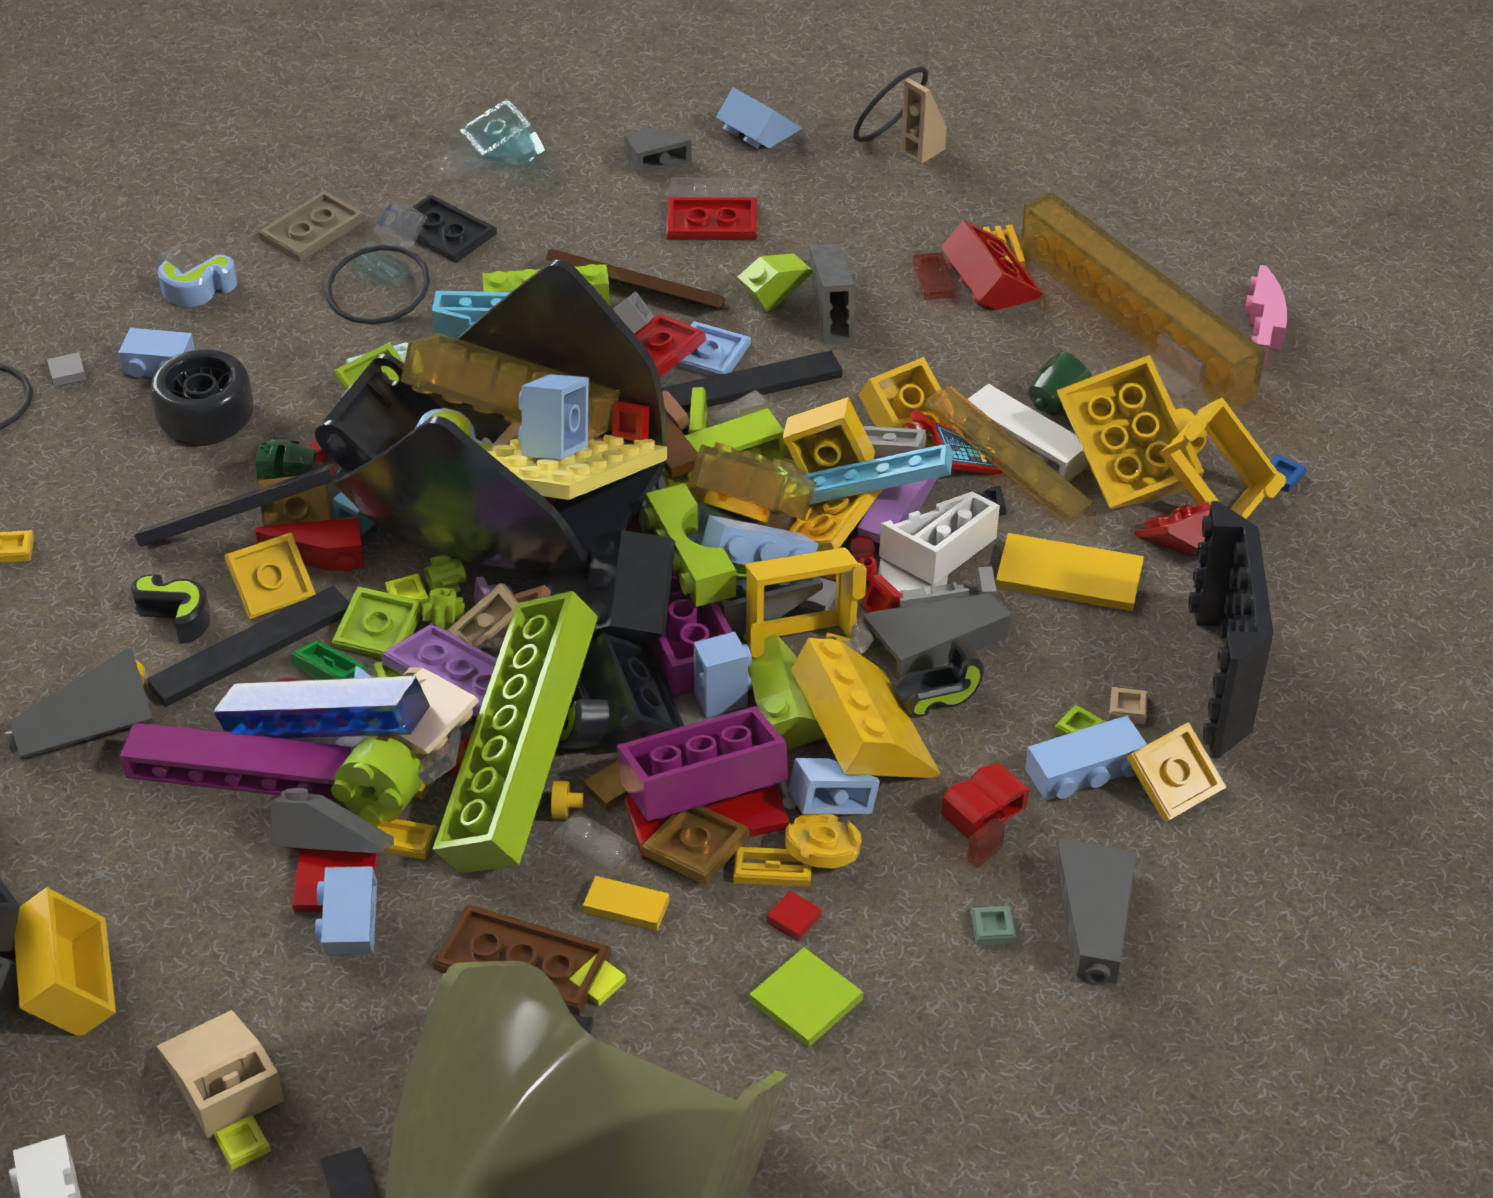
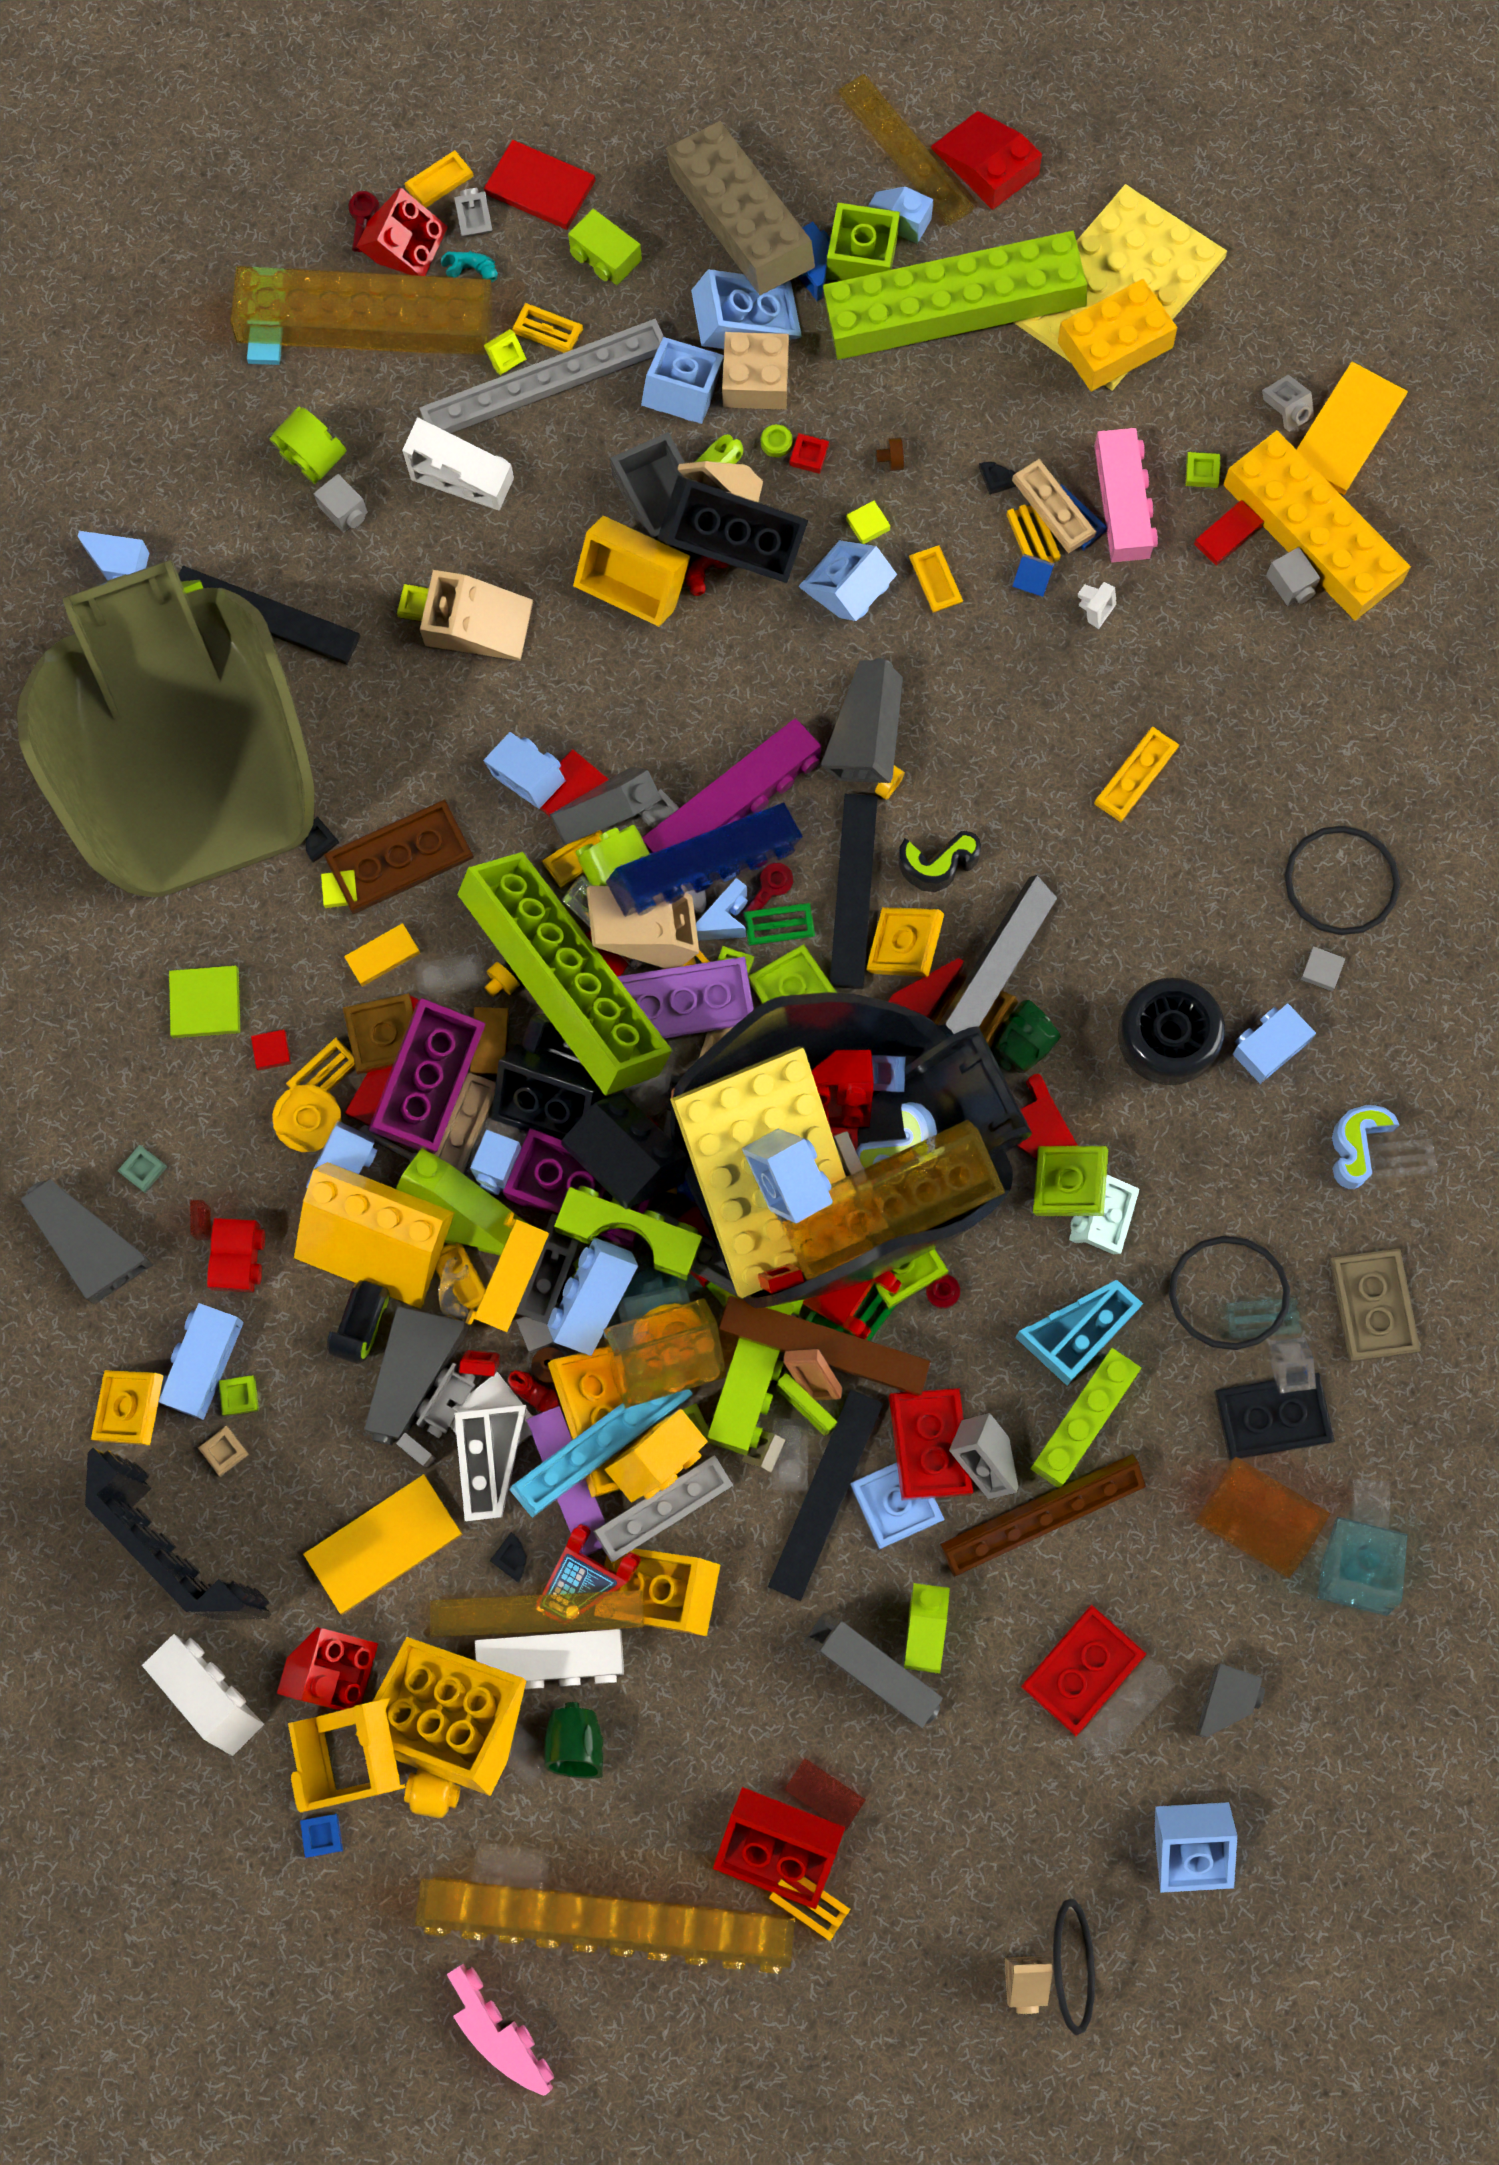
camera: 135 degrees right, 30 degrees up
none -> white wedge [142,1634,264,1756]
none -> clear orange slope [1195,1457,1331,1579]

